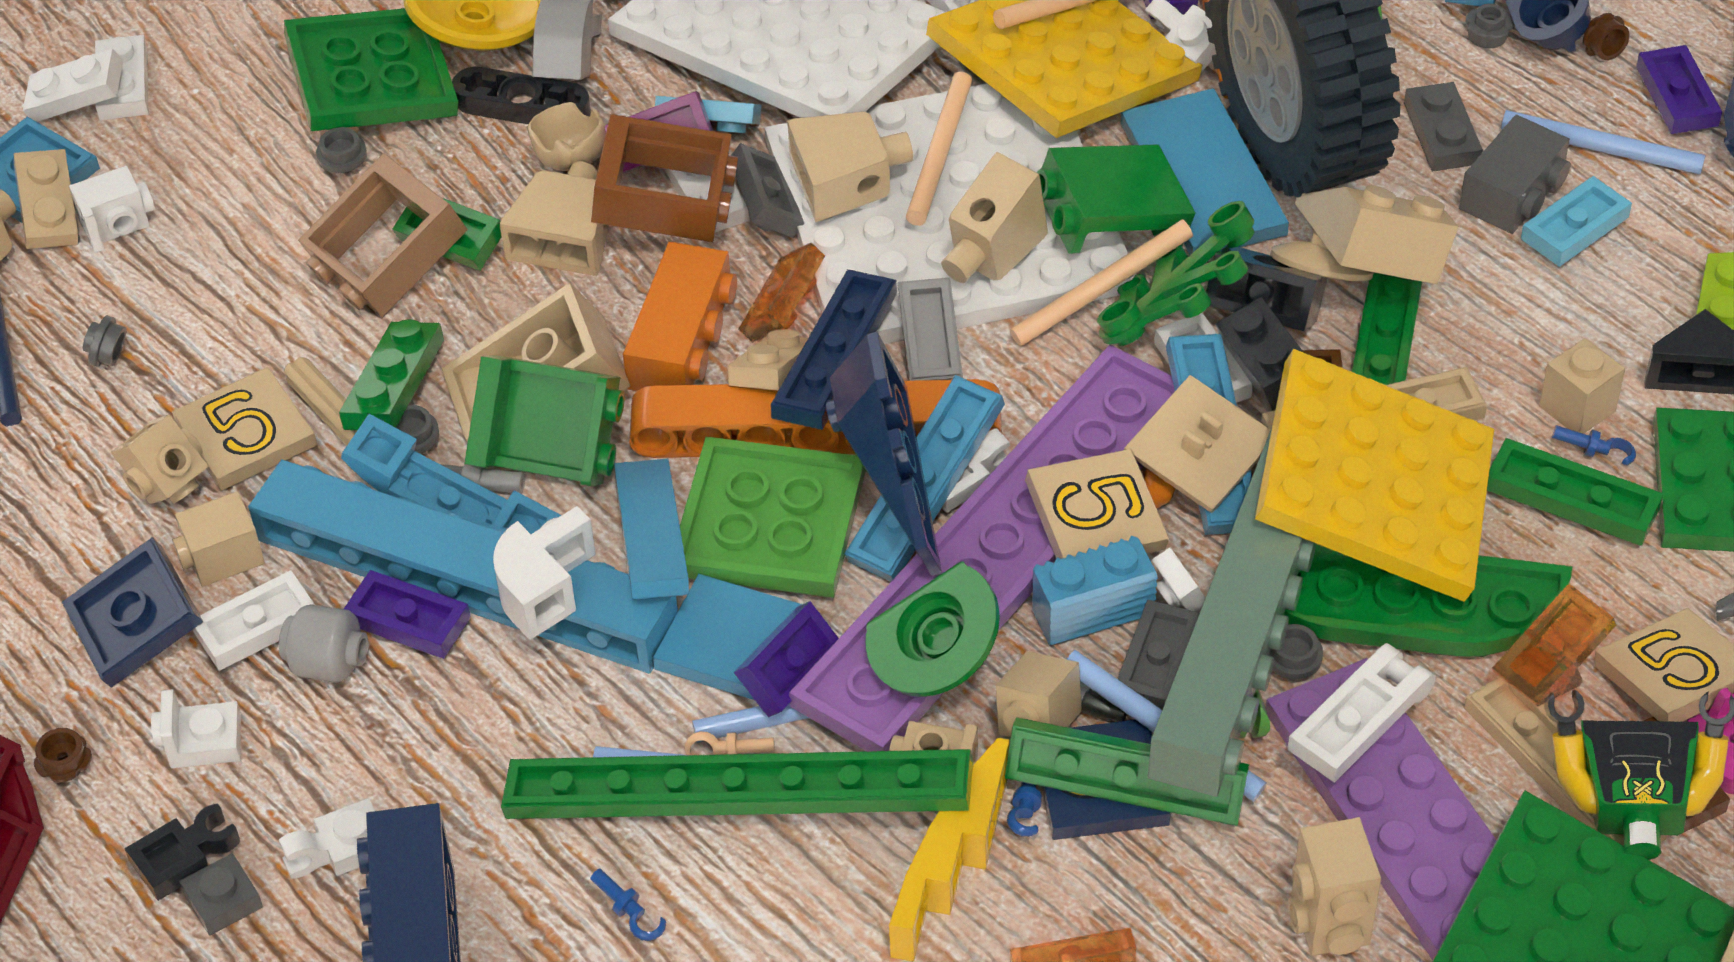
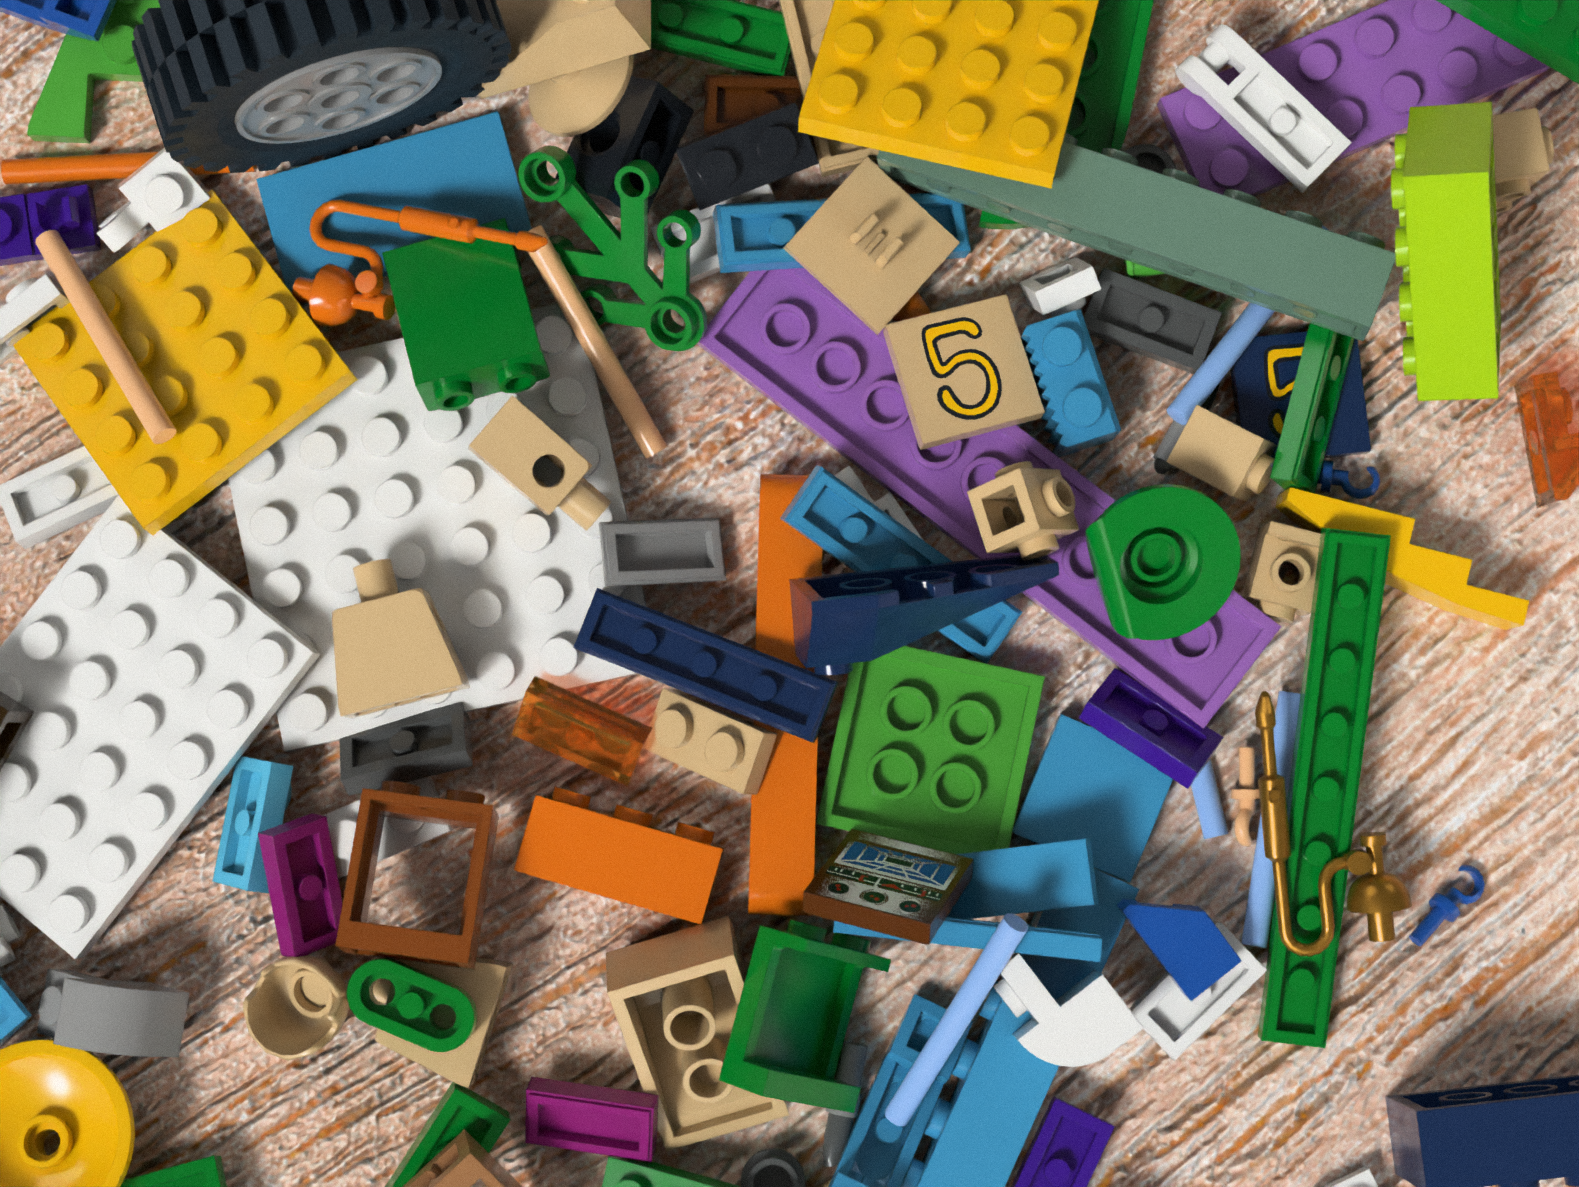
camera: 90 degrees left, 35 degrees up
black beam [452,66,591,124] -> none
light nougat bar [906,72,972,226] -> none
none -> orange piece [292,199,548,327]
none -> green plate [347,958,477,1052]
none -> magenta tile [525,1077,659,1162]
none -> tile [803,829,974,945]
none -> dark azure tile [833,917,1103,962]
none -> light blue bar [885,913,1028,1126]
none -> tan brick [967,461,1079,561]
none -> blue tile [1116,899,1242,1001]
none -> white plate [1129,922,1267,1061]
none -> pearl gold piece [1255,691,1412,957]
none -> lime brick [1391,102,1501,401]

